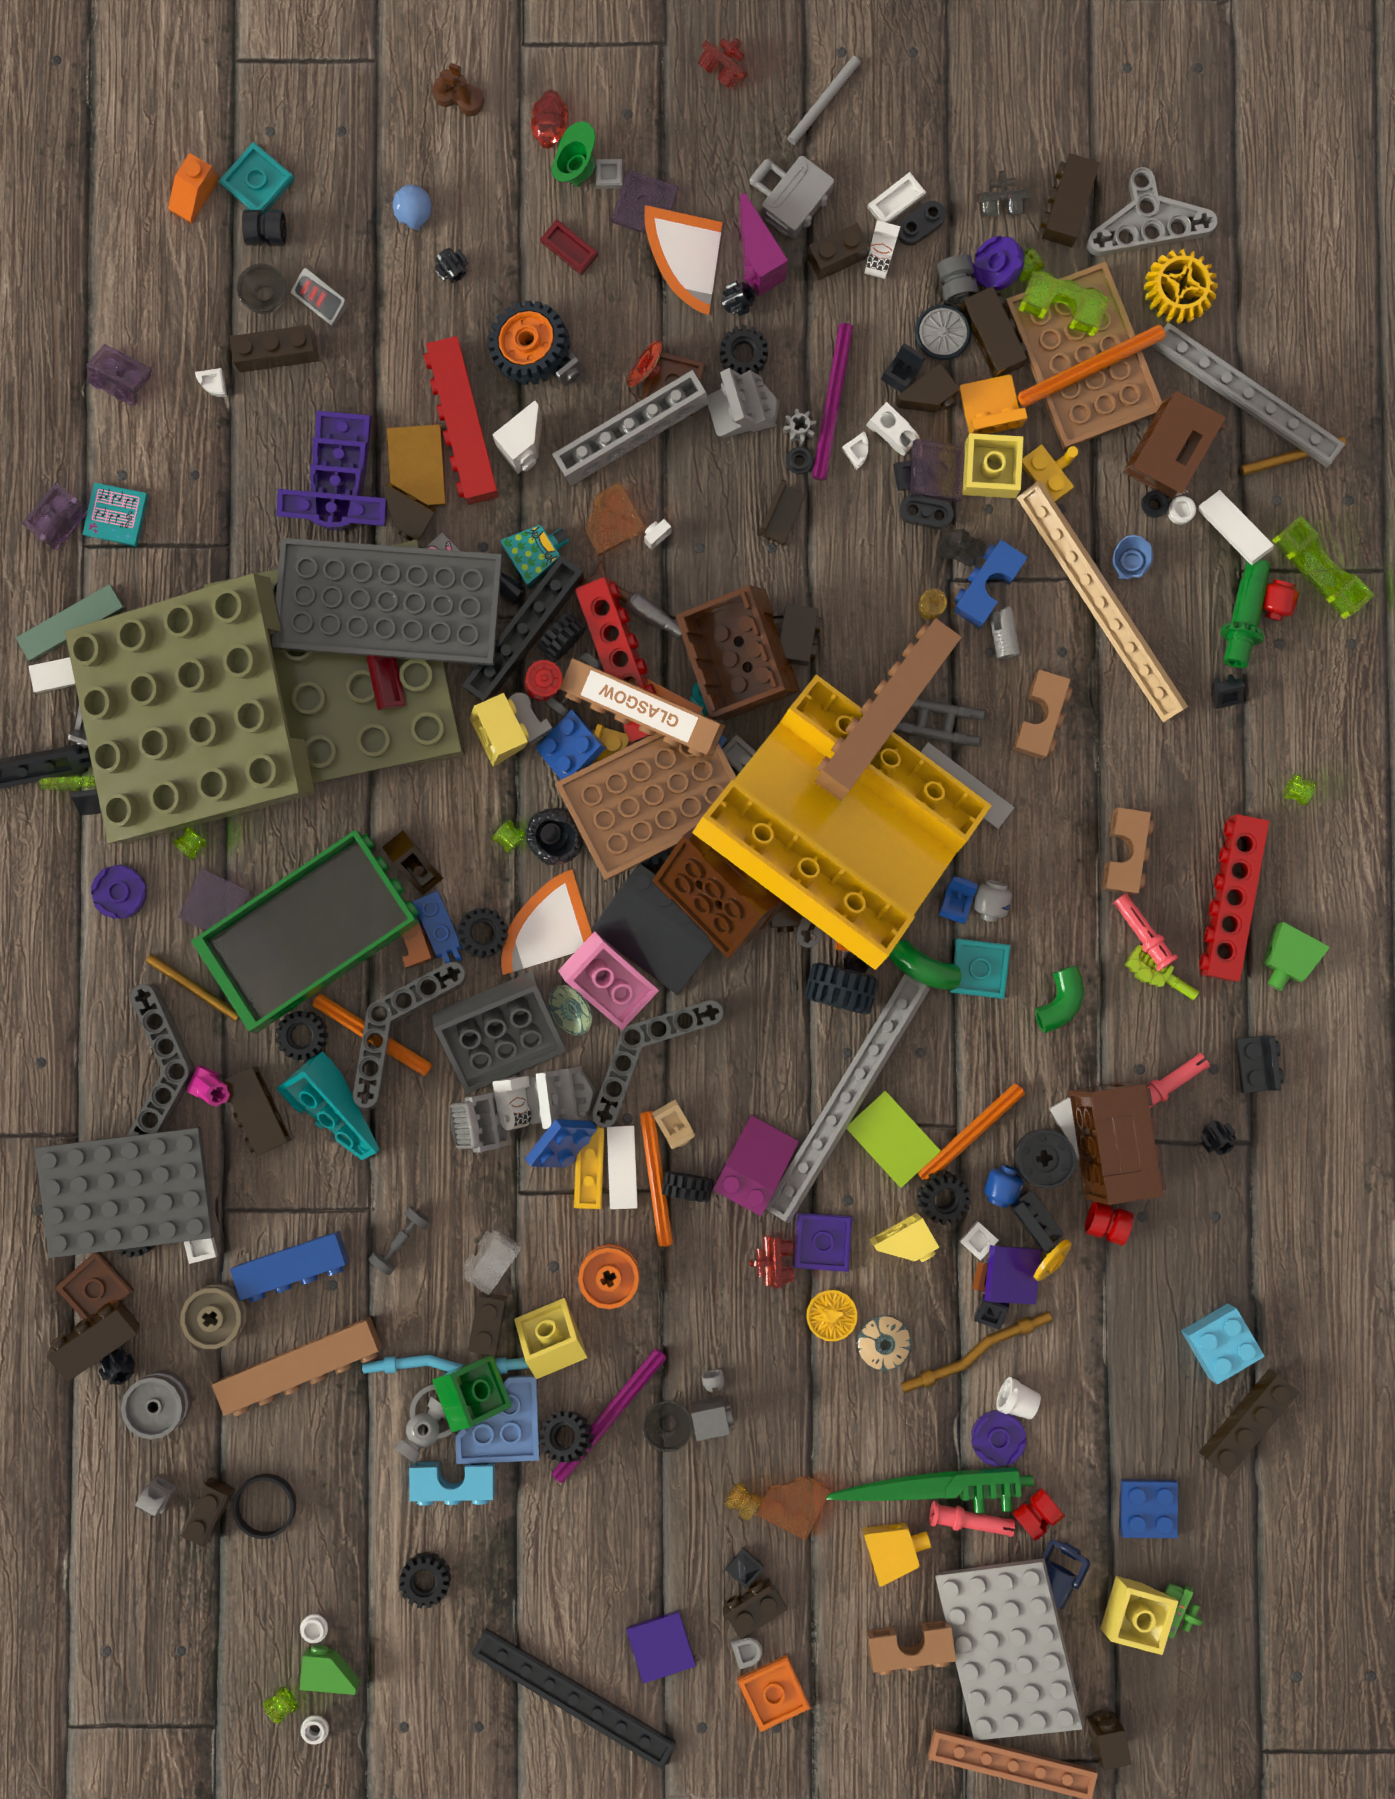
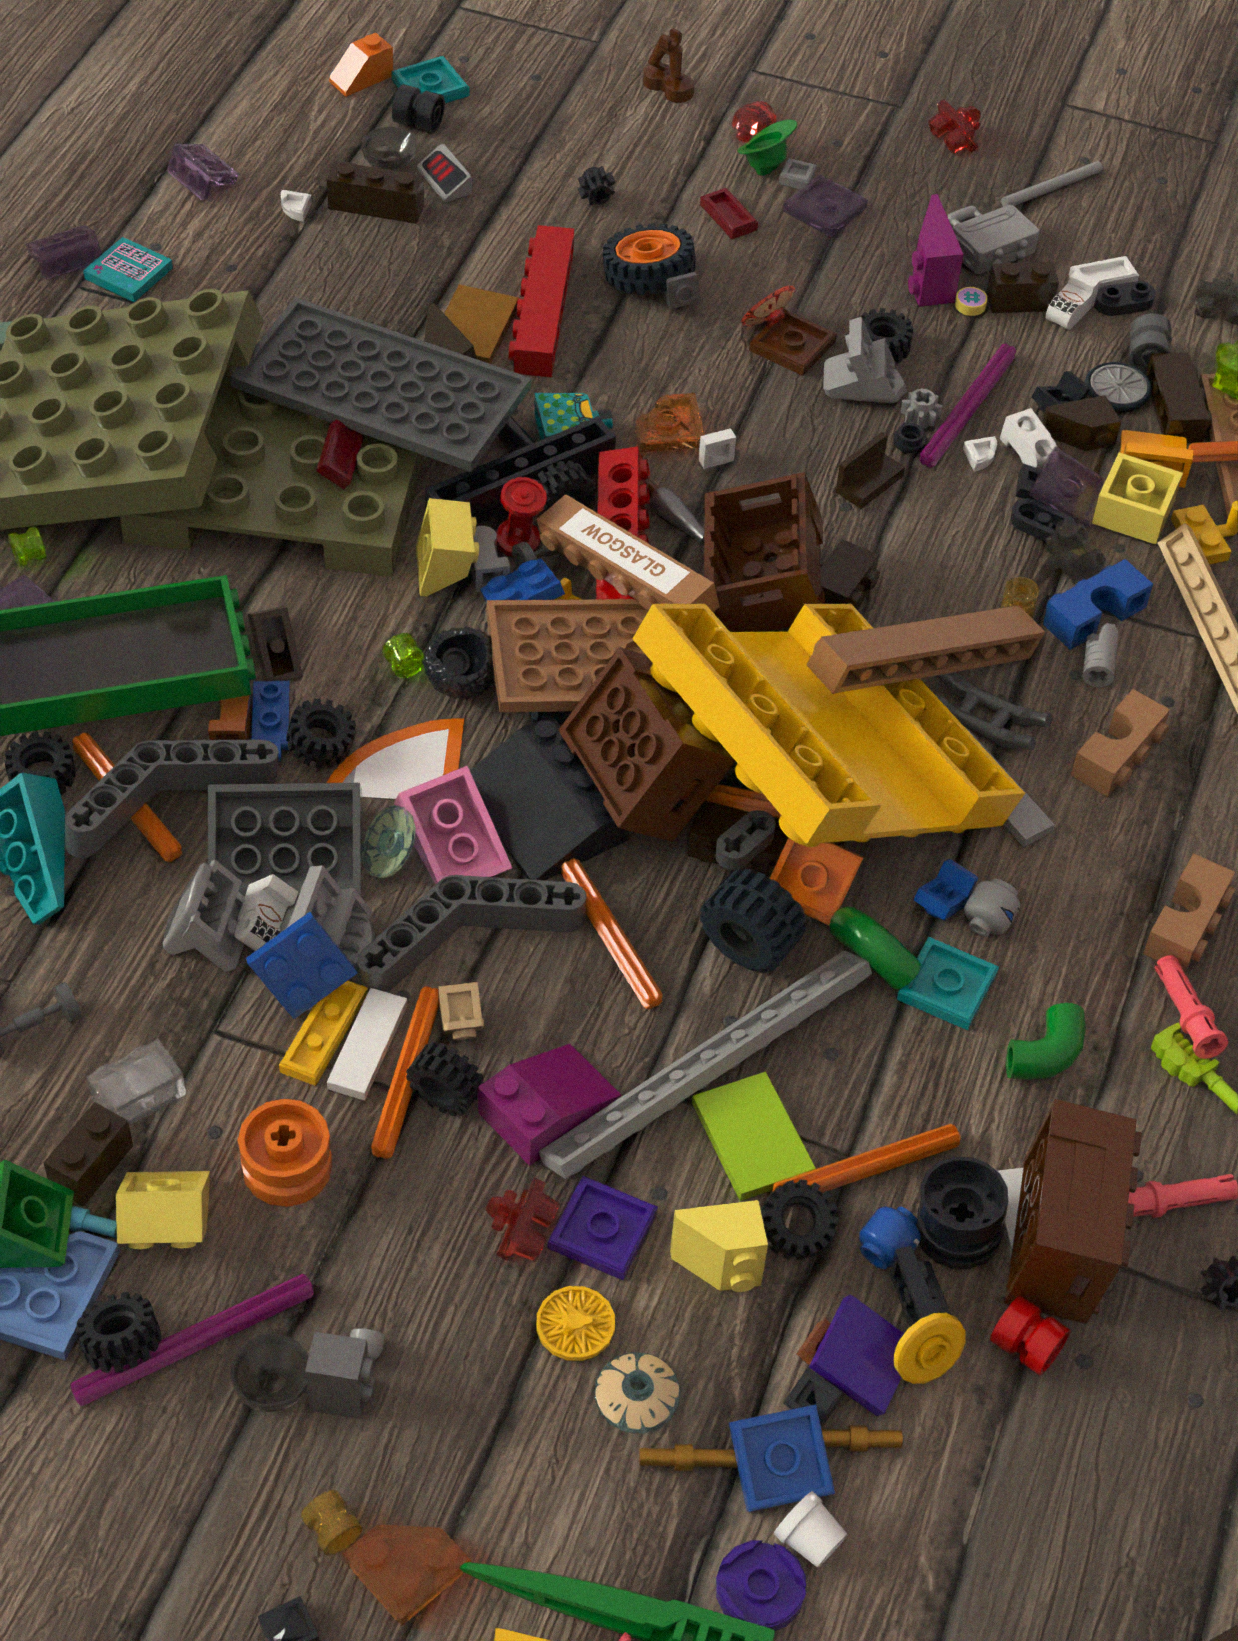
camera: 20 degrees right, 35 degrees down
dark purple slope [276,411,387,531] -> none
medium blue hair [392,184,432,231] -> none
white slope [492,401,542,474] -> none
light grey brick [552,370,709,486] -> none
sticker [644,205,723,315] -> none
black gear [721,280,755,317] -> none
white plate [959,1221,999,1261] -> none
dark purple tile [973,236,1025,291] -> none
medium azure brick [1181,1303,1265,1384] -> none
none -> orange axle [561,858,663,1009]
none -> blue tile [729,1405,835,1512]
none -> tile [955,287,987,316]

